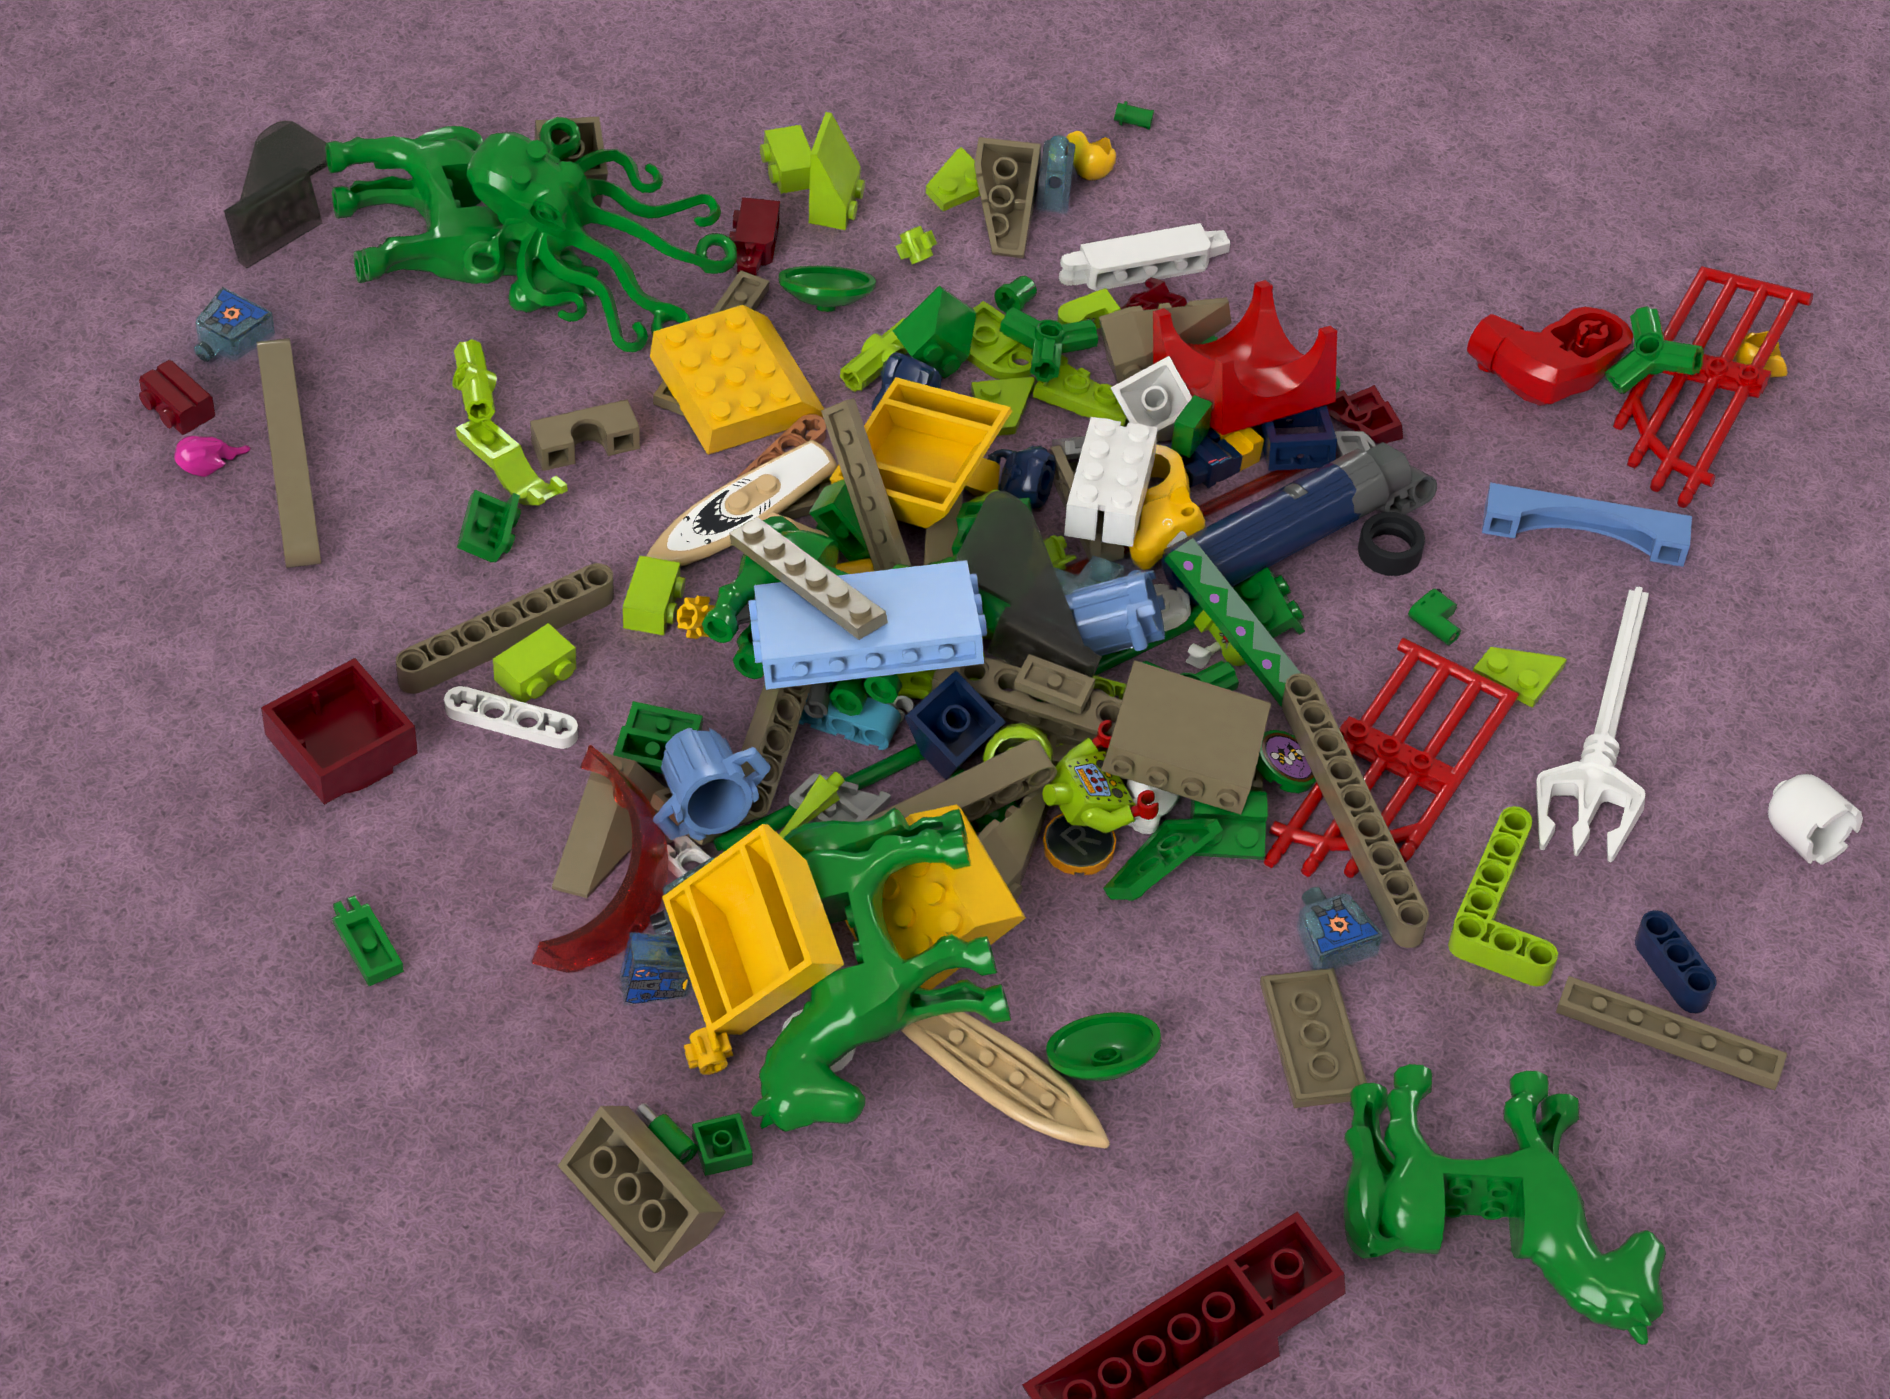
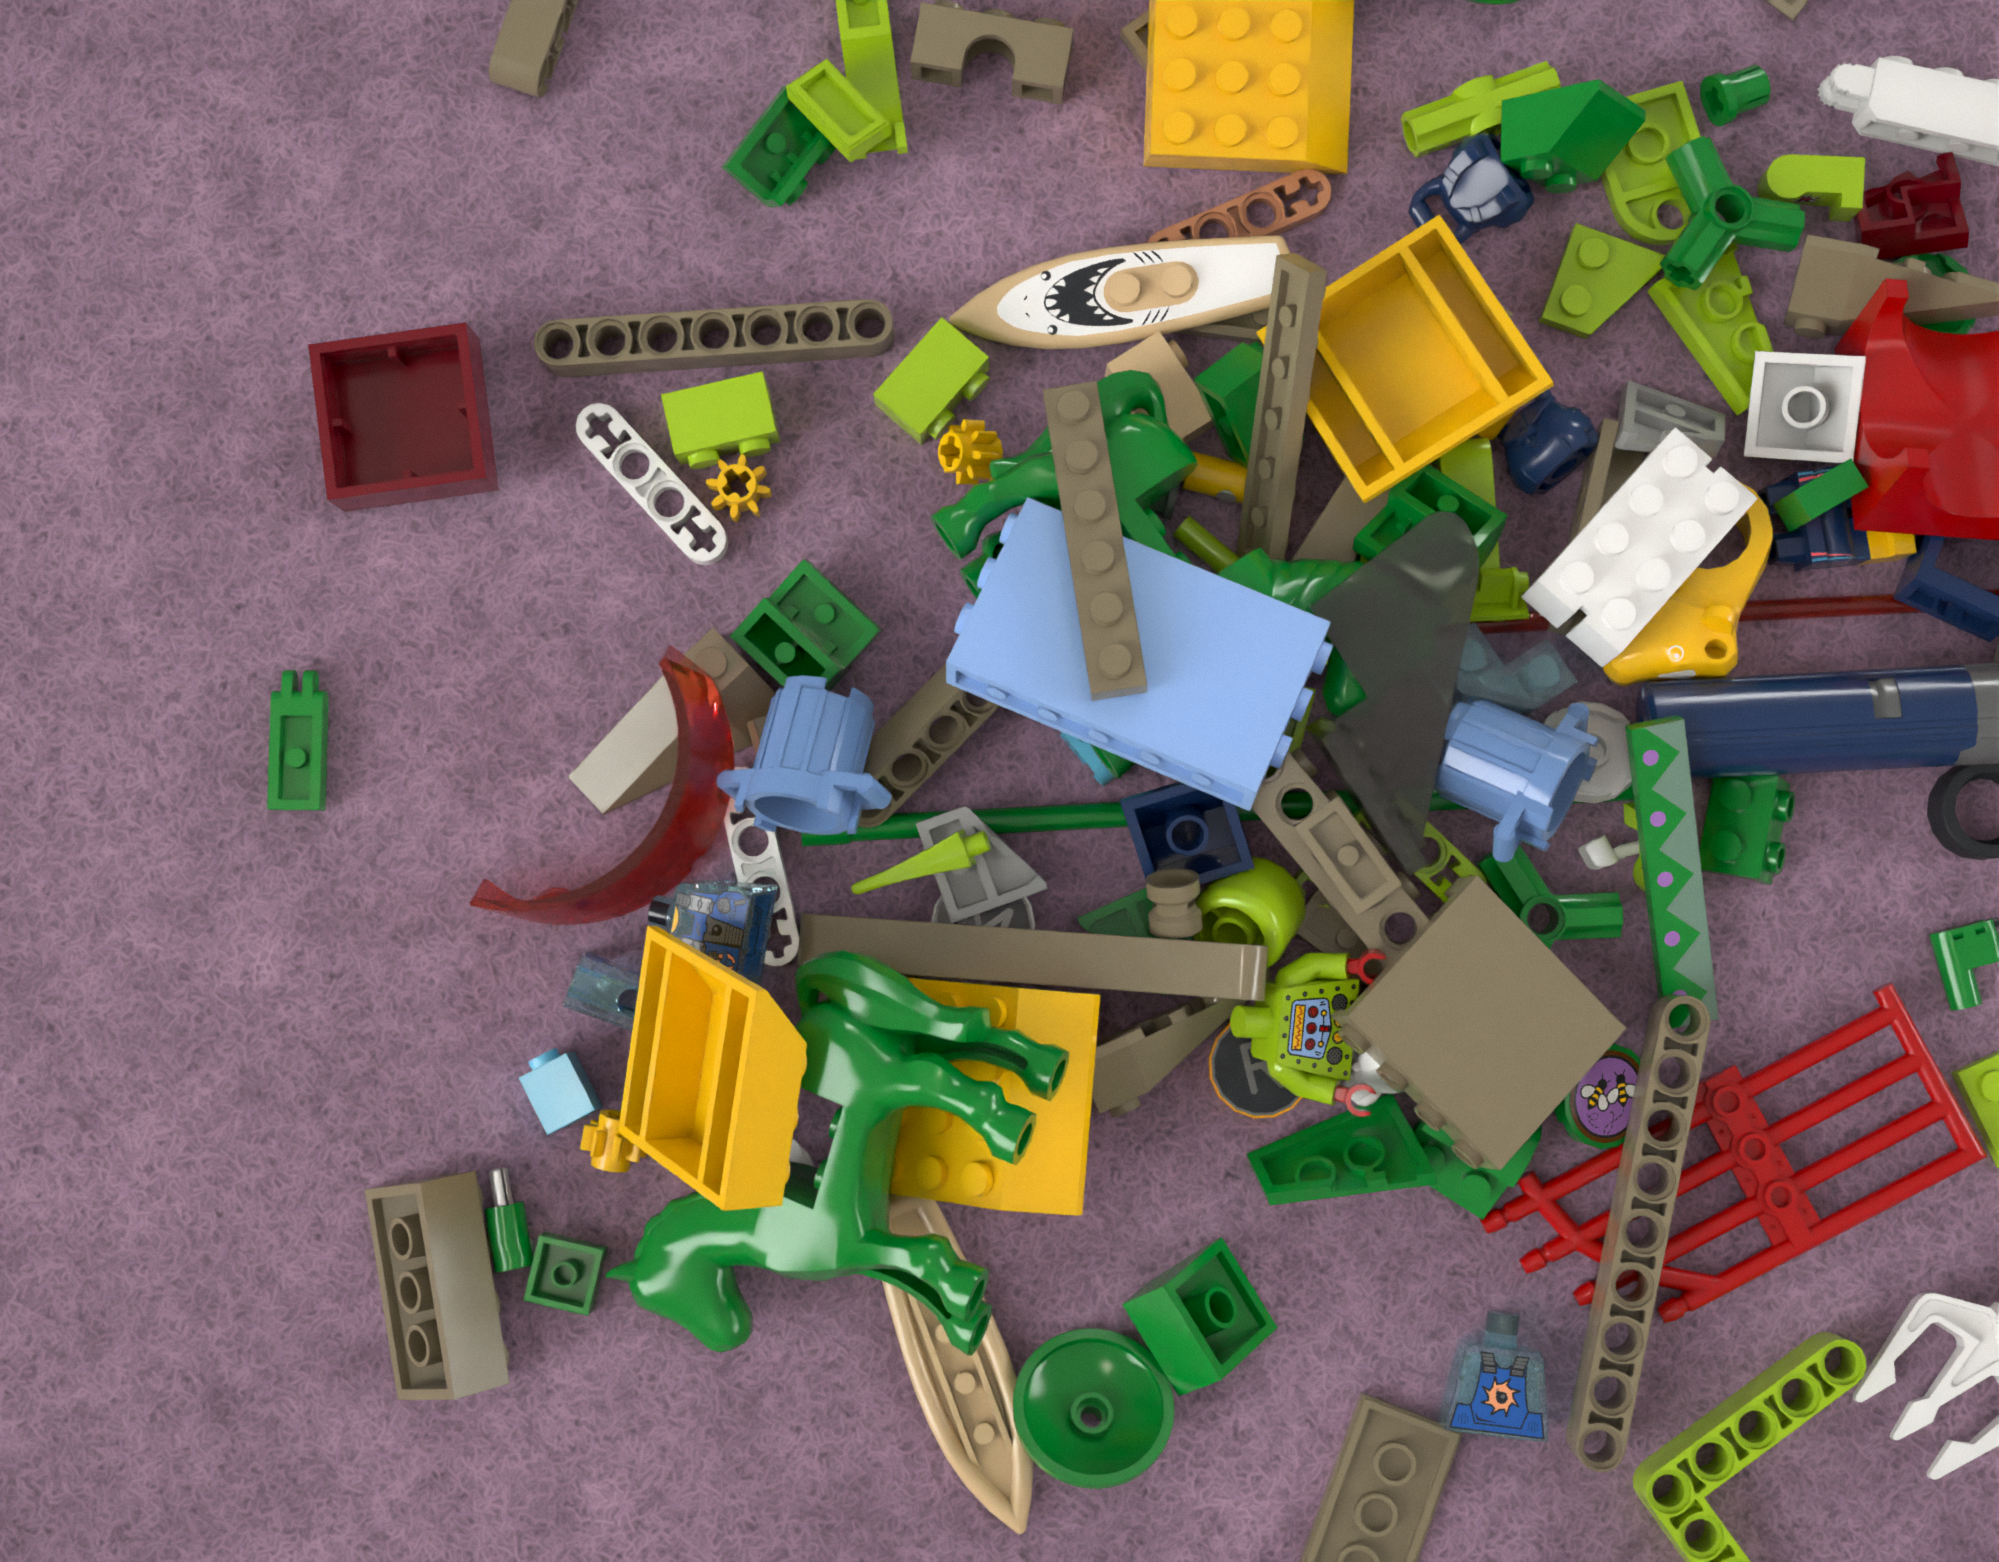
camera: 35 degrees right, 35 degrees up
none -> medium azure brick [519,1048,603,1135]
none -> yellow gear [706,454,772,522]
none -> lime tile [786,58,892,163]
none -> green slope [1122,1237,1278,1397]
none -> dark tan wheel [1145,868,1203,939]

